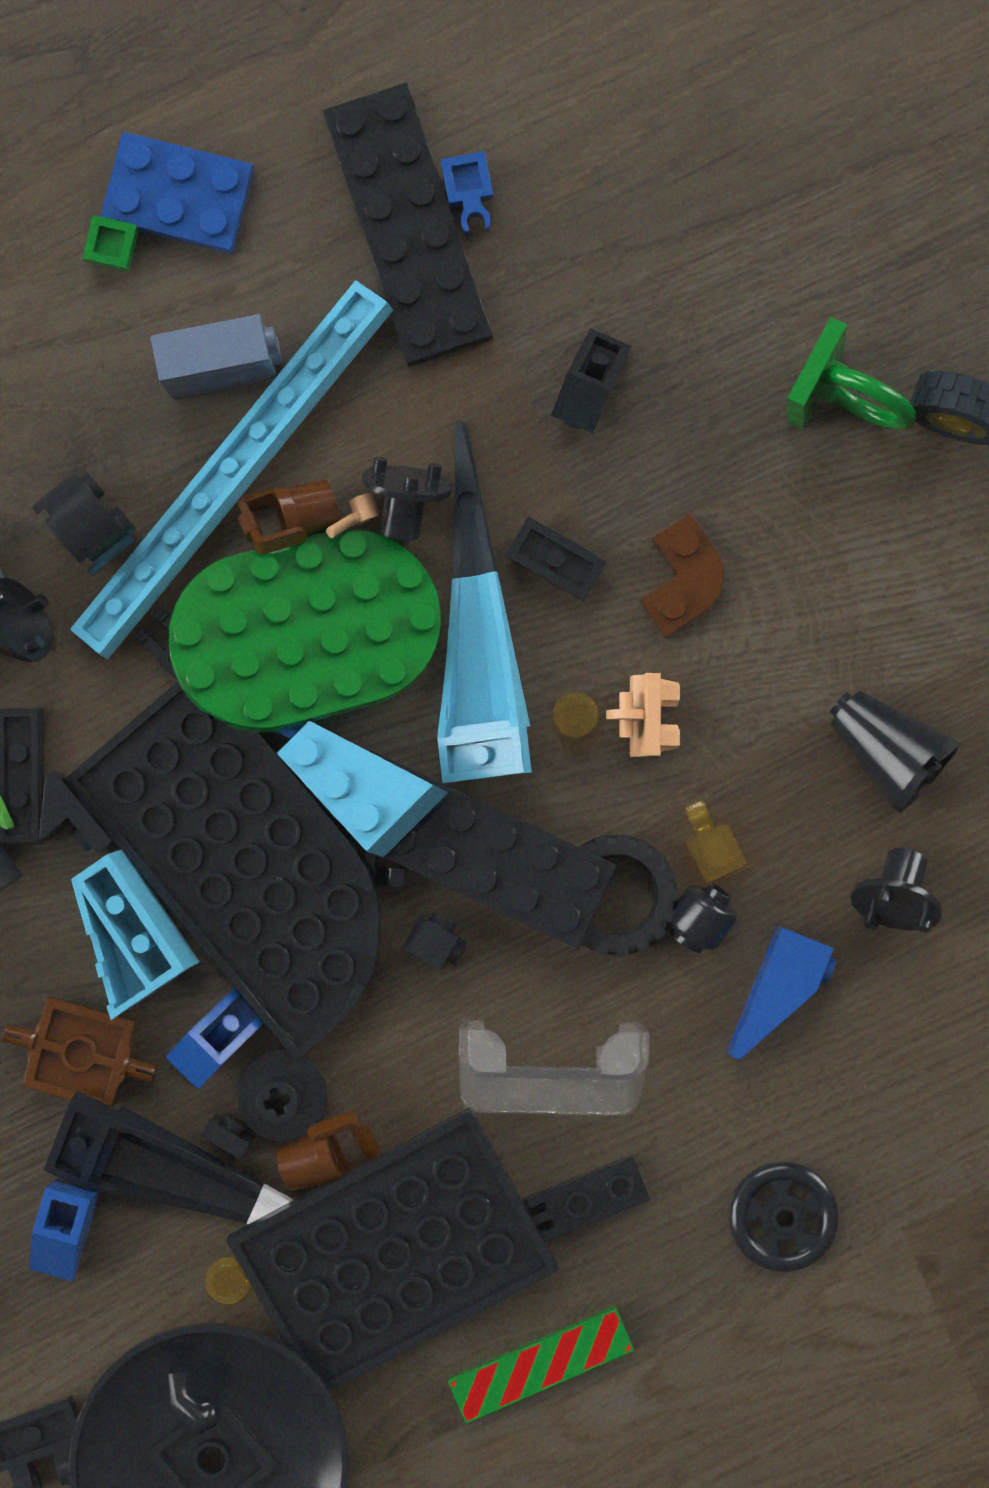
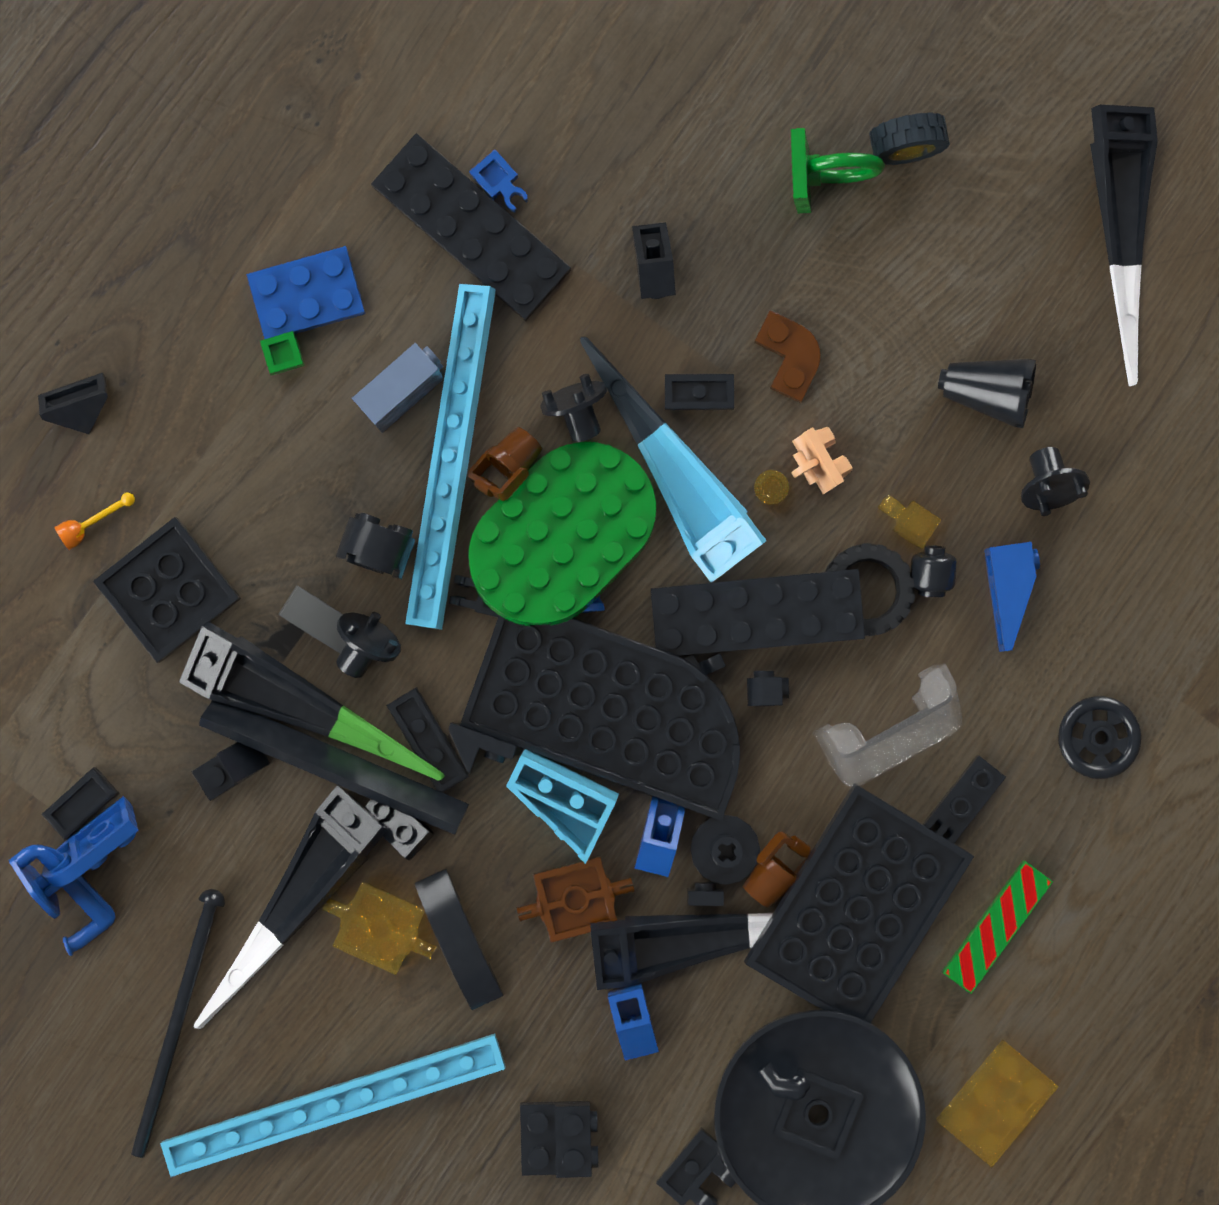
camera: 30 degrees left, 0 degrees up
clear yellow plate [205,1256,251,1304] -> none
medium azure wedge [277,721,448,857] -> none
light nougat hand [326,492,380,538] -> none

